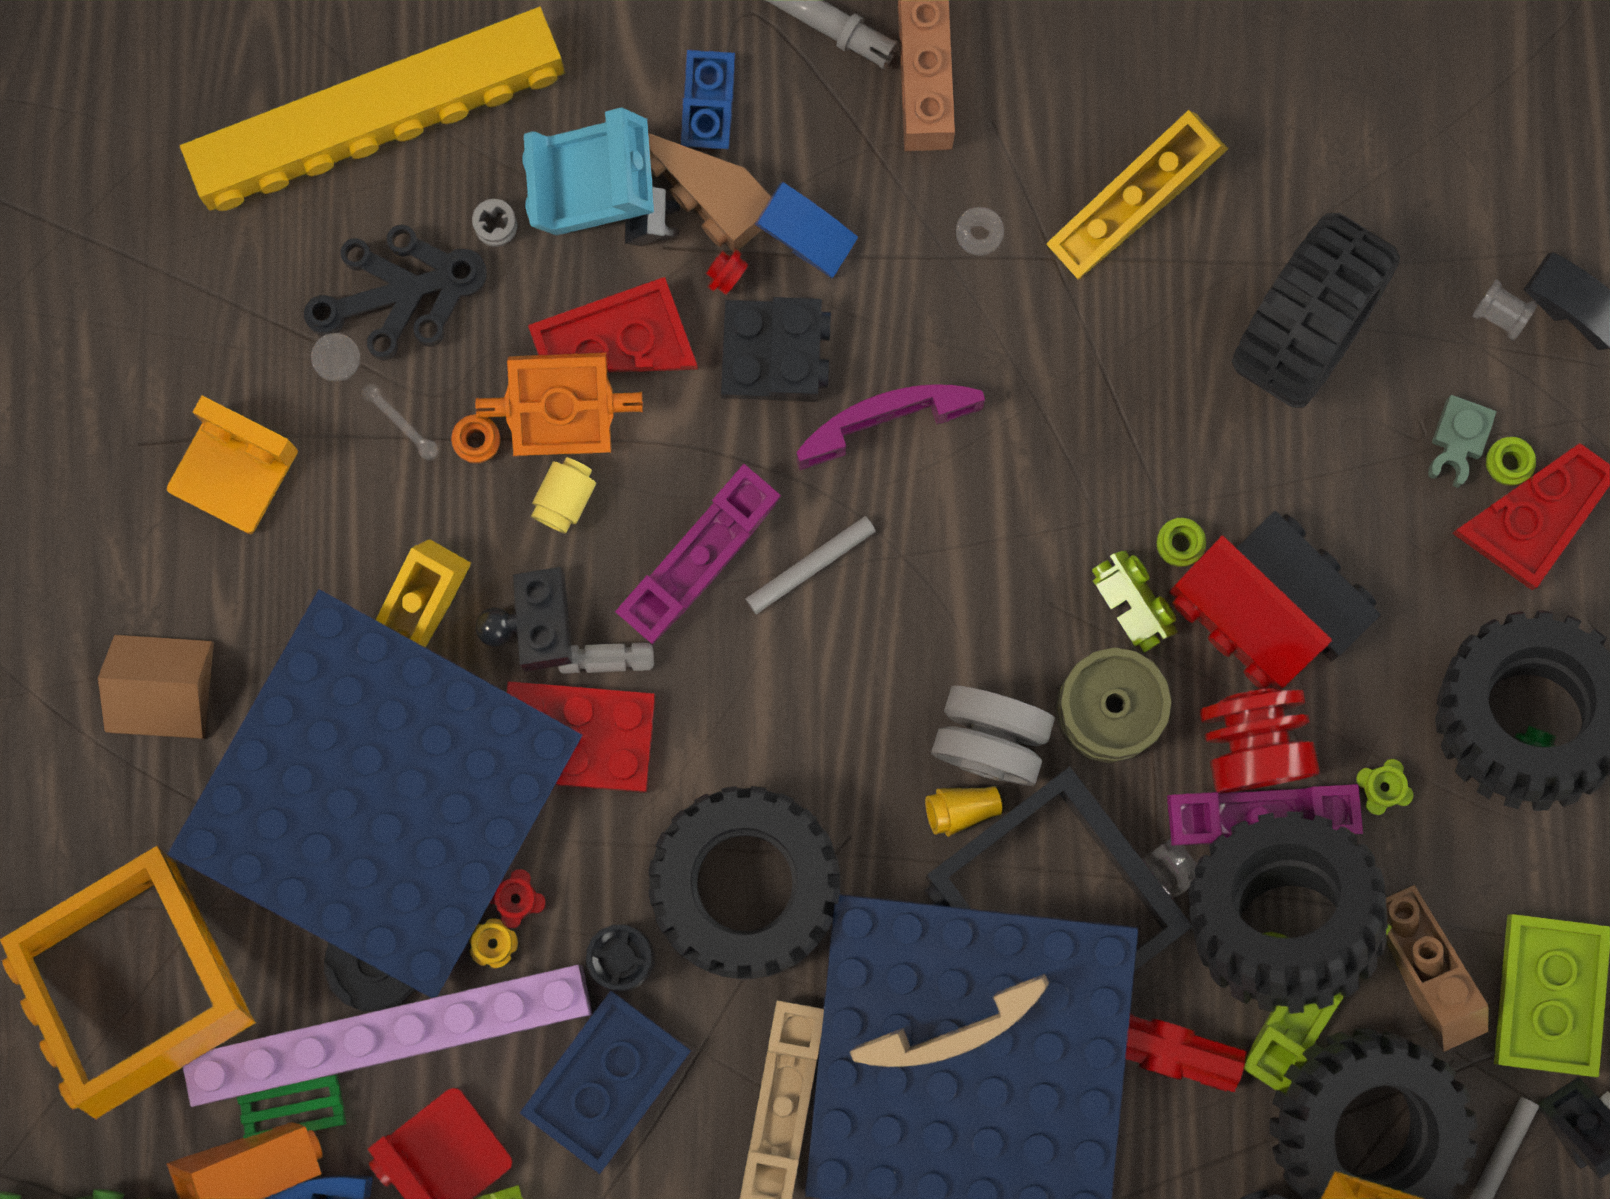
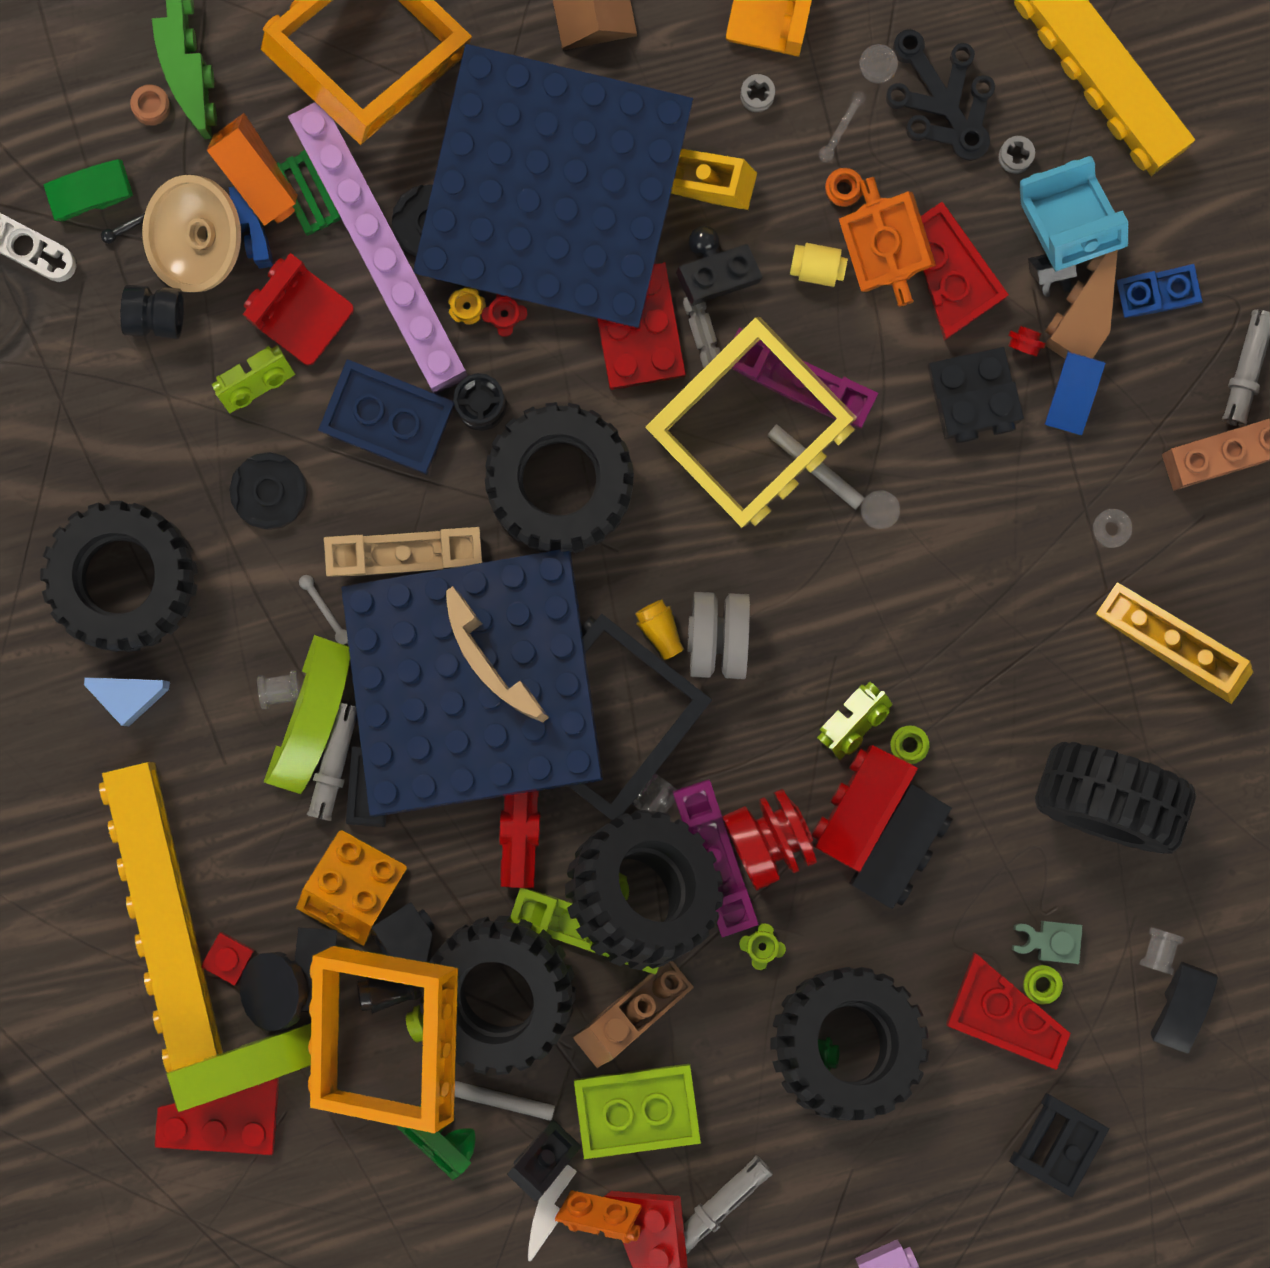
camera: 70 degrees right, 5 degrees up
magenta slope [796,384,985,470] -> none
olive wheel [1055,648,1172,763] -> none
none -> light yellow window [645,317,857,528]
none -> light grey bush [740,74,775,112]
none -> clear plate [861,491,900,530]

